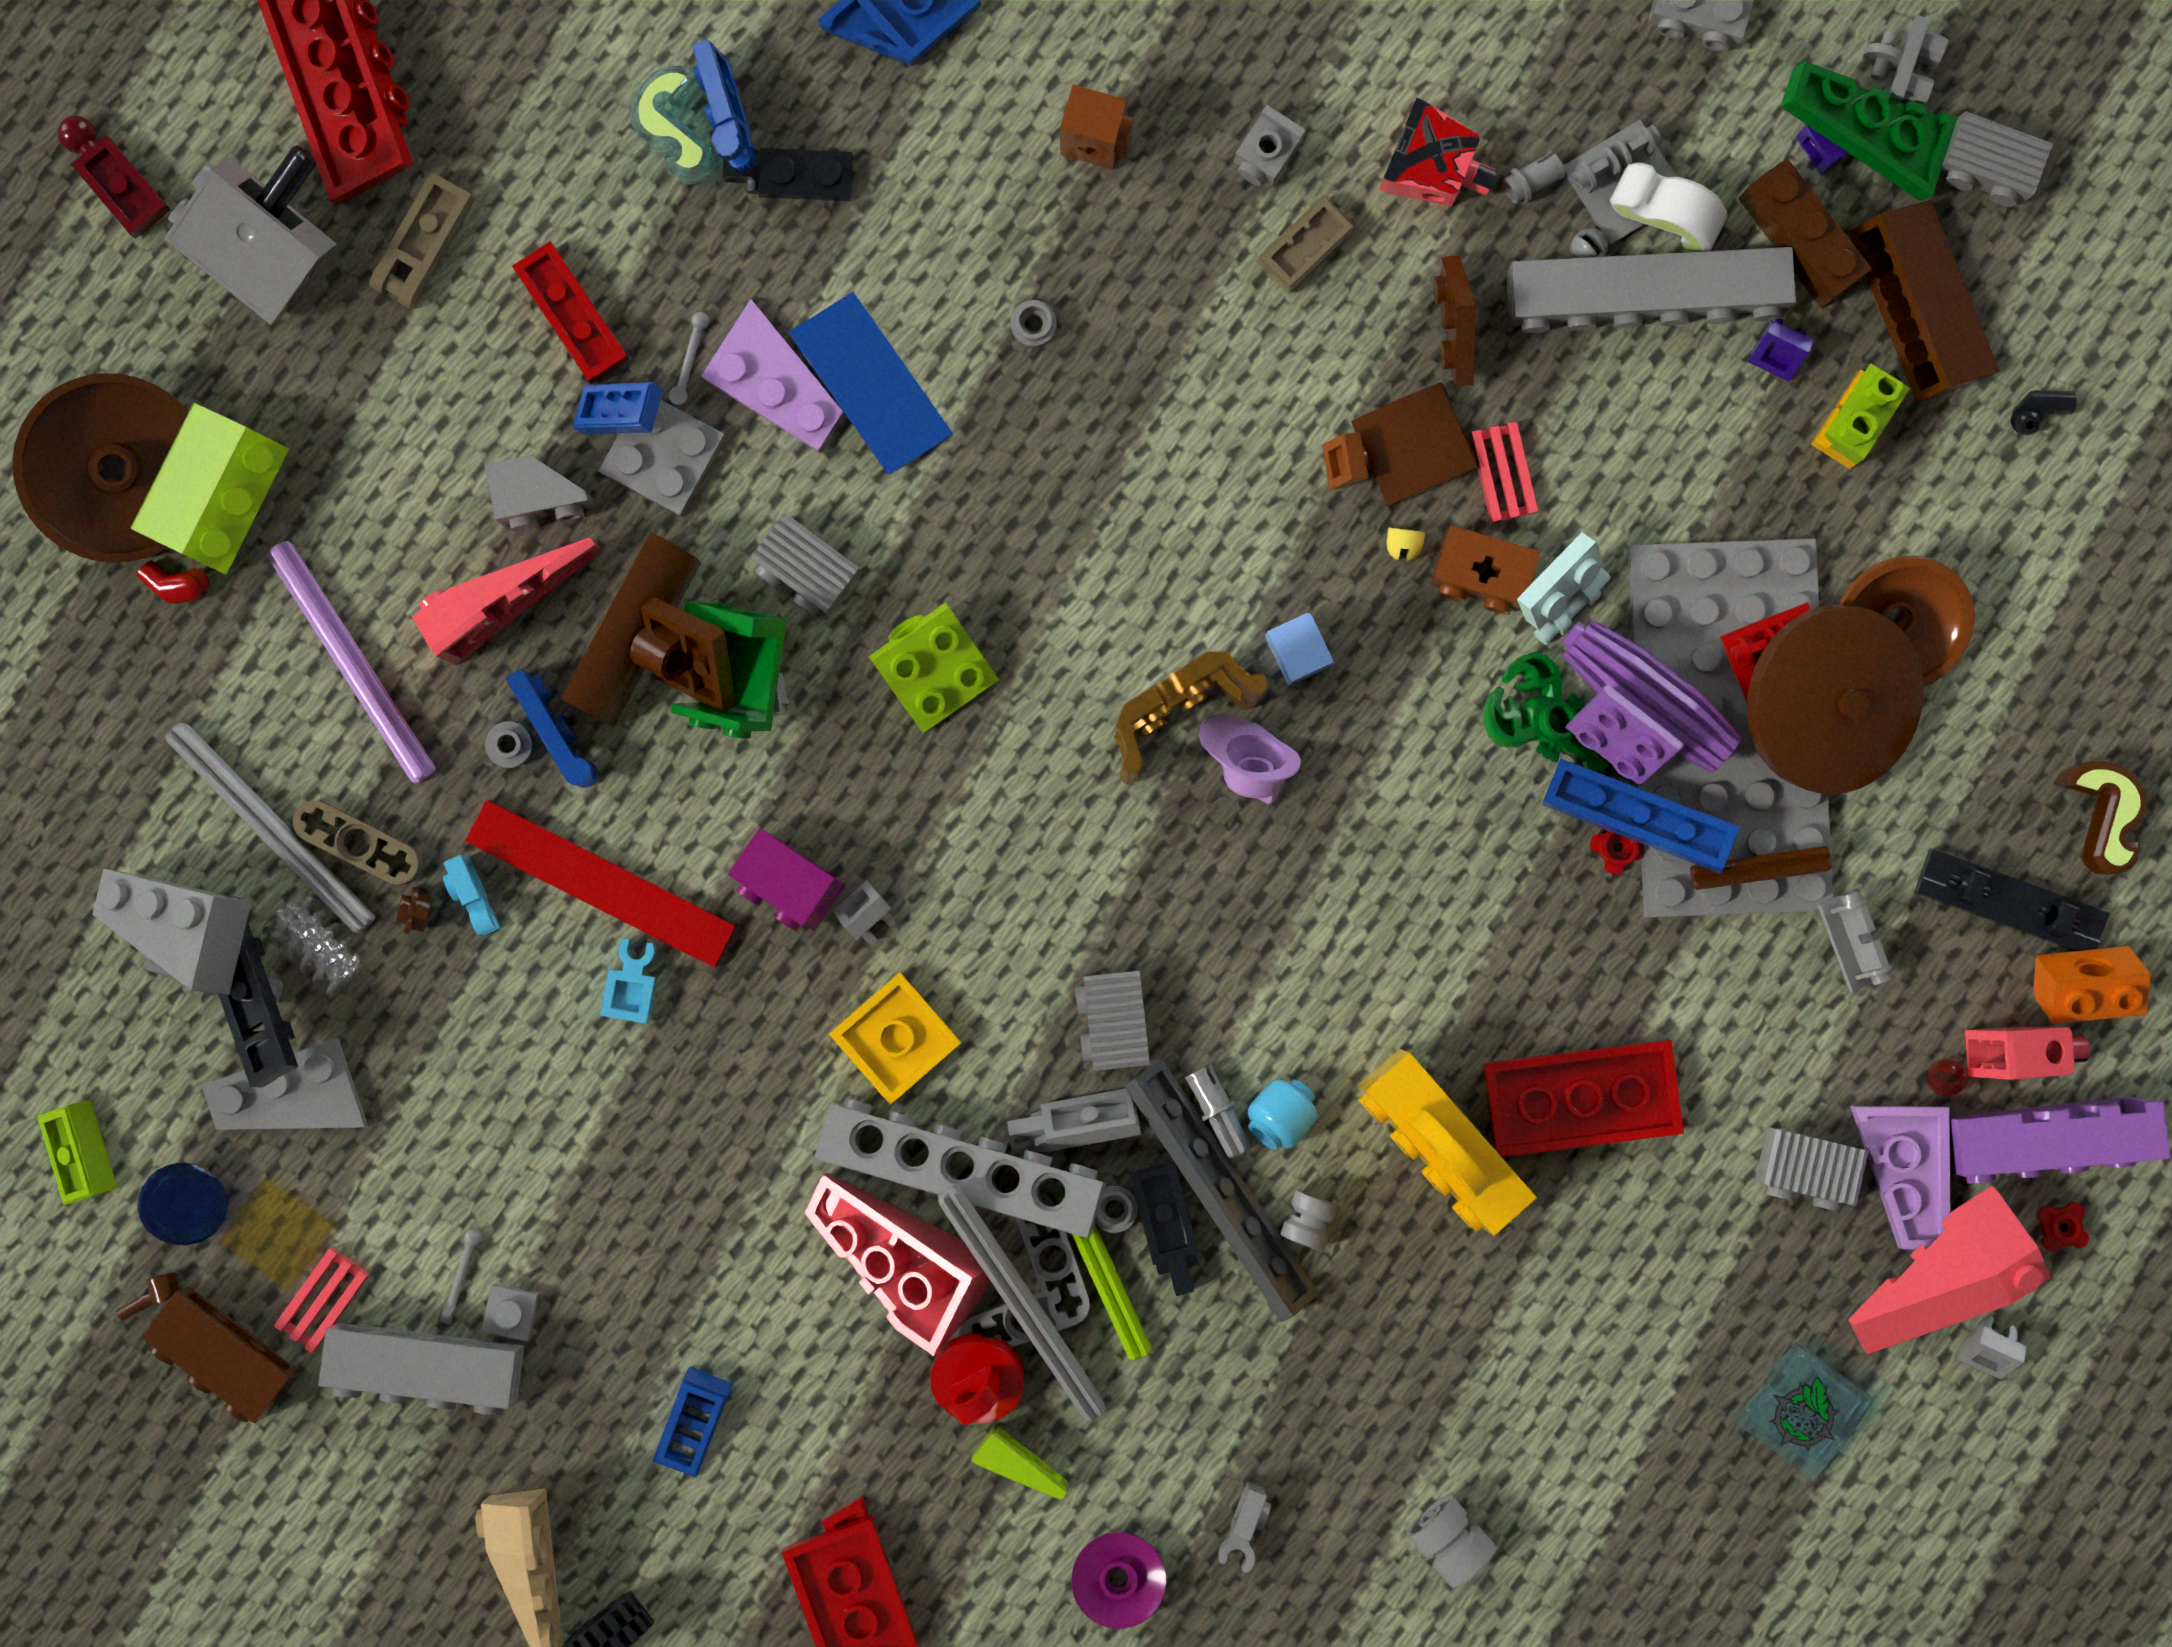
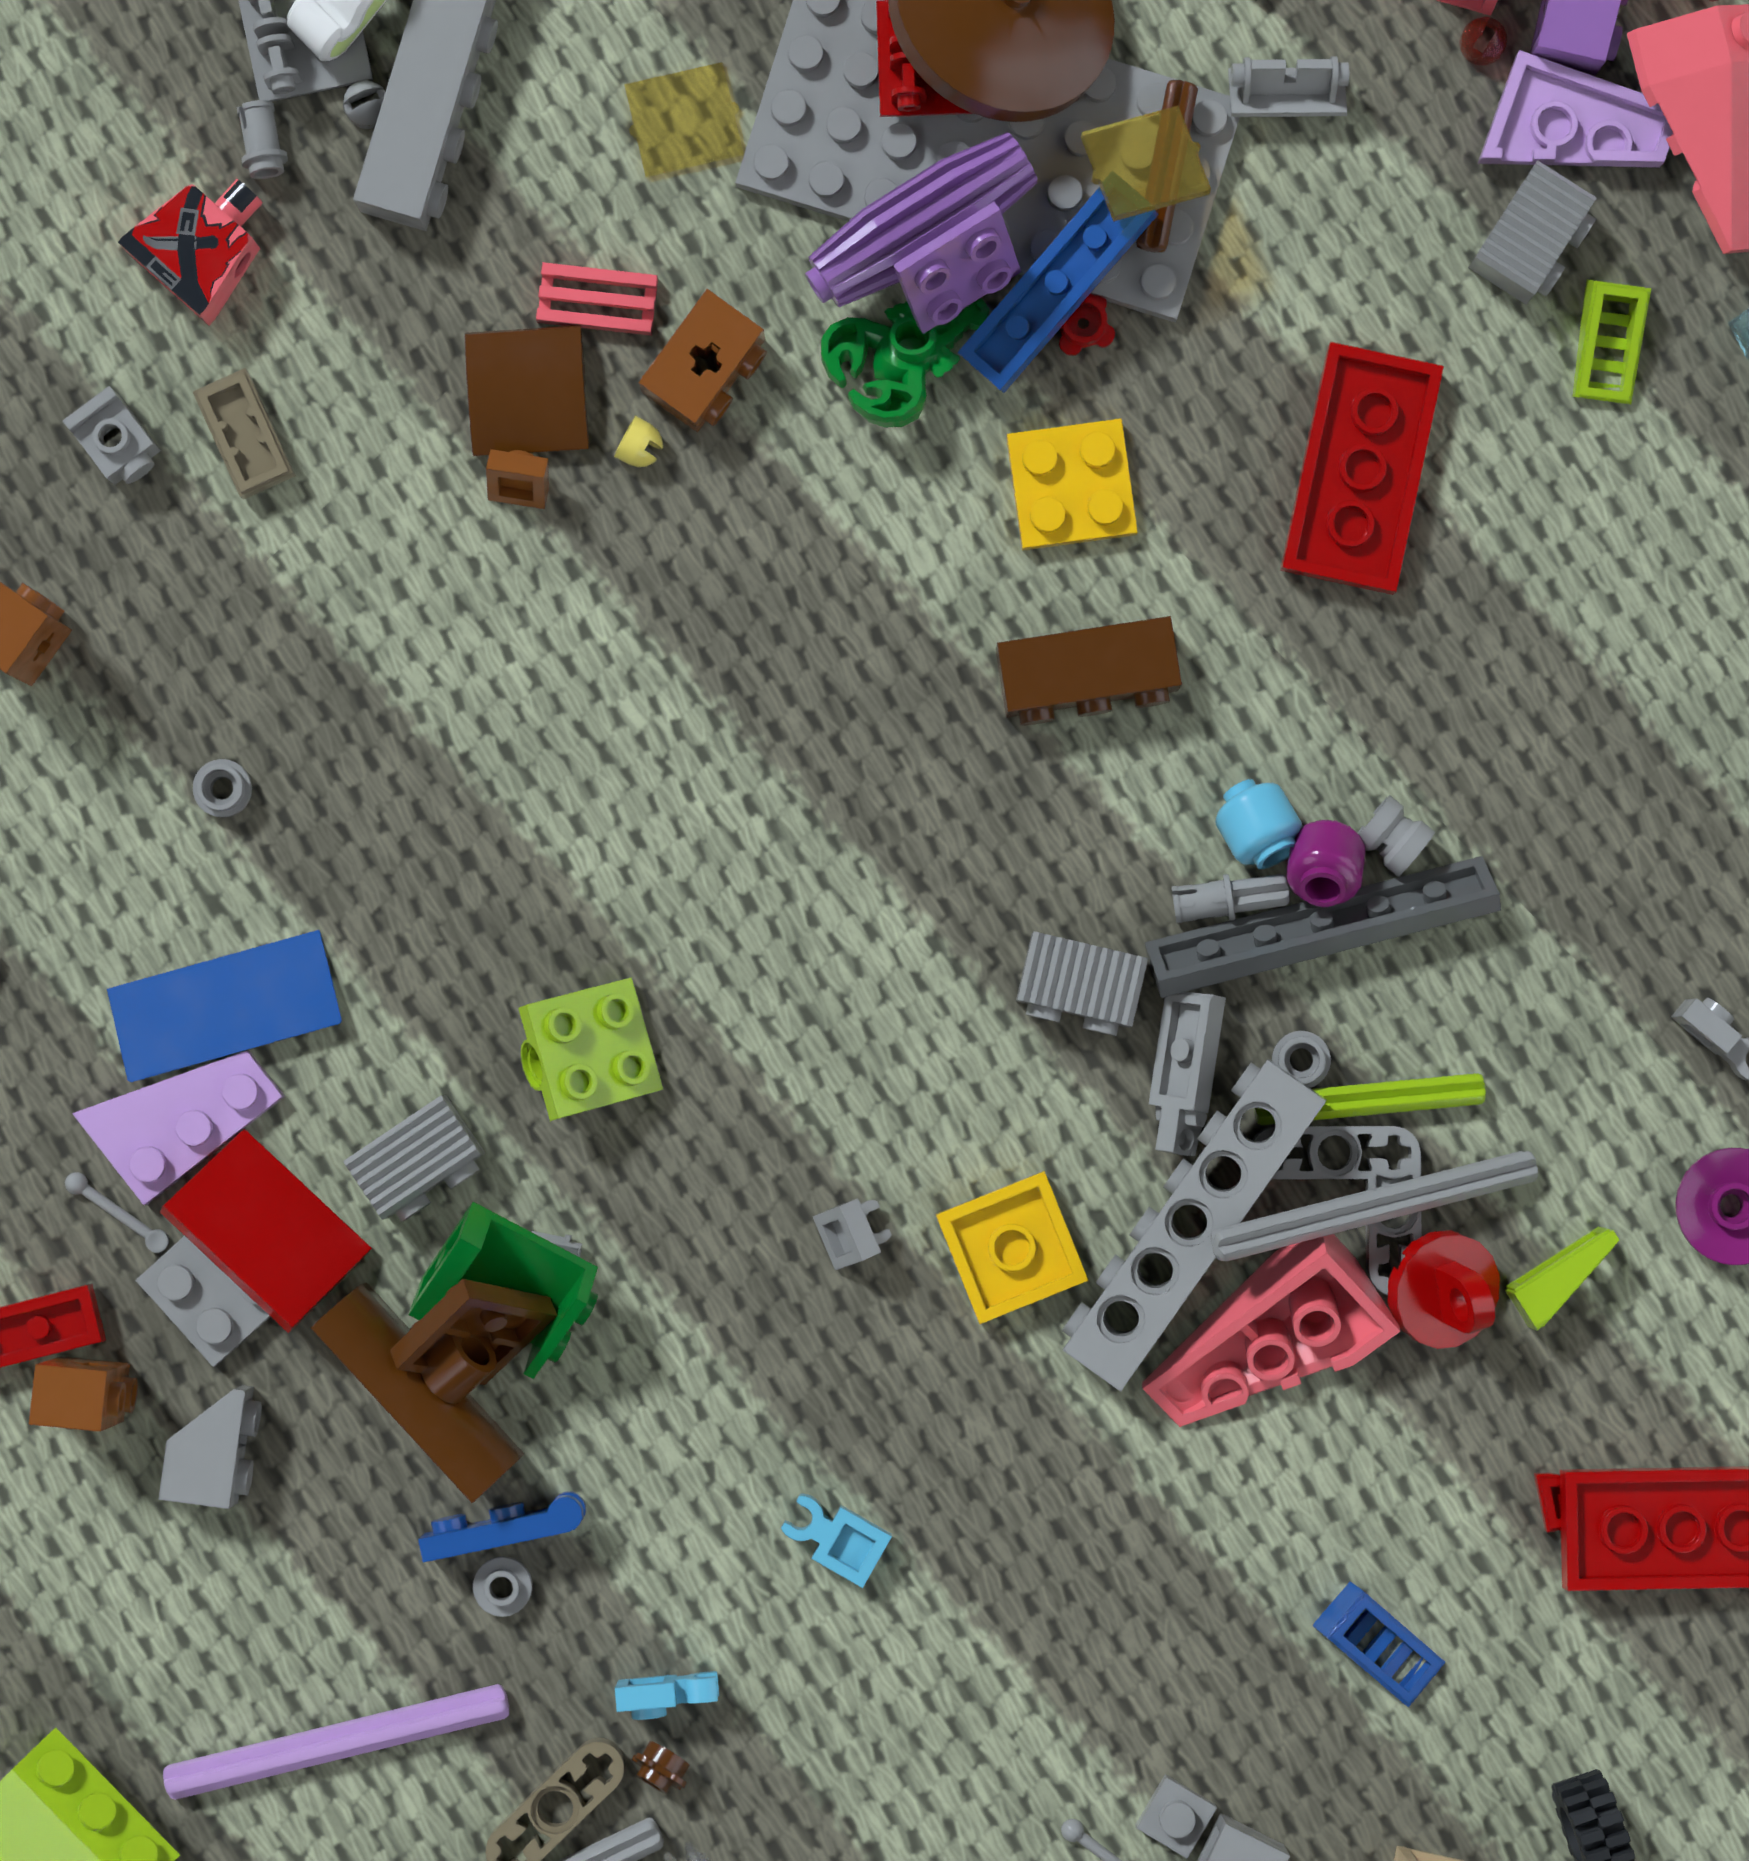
camera: 70 degrees left, 0 degrees up
coral wedge [412,537,602,665] -> none
red tile [465,800,737,968] -> none
blue plate [573,382,663,434] -> none
magenta brick [728,828,846,932] -> none
pearl gold piece [1114,651,1268,785] -> none
black hinge [1129,1161,1199,1296] -> none
lavender piece [1198,714,1301,804] -> none
light blue panel [1265,613,1334,686] -> none
yellow brick [1358,1049,1537,1236] -> none
reddish brown plate [1433,255,1476,387] -> none
light aqua plate [1517,532,1611,645] -> none
none -> dark orange brick [29,1356,138,1432]
none -> red tile [160,1129,372,1333]
none -> clear yellow piece [624,62,744,177]
none -> reddish brown brick [995,616,1182,726]
none -> yellow plate [1006,418,1138,551]
none -> clear yellow piece [1081,106,1211,221]
none -> magenta head [1287,820,1365,907]
none -> lime slope [1572,279,1651,405]

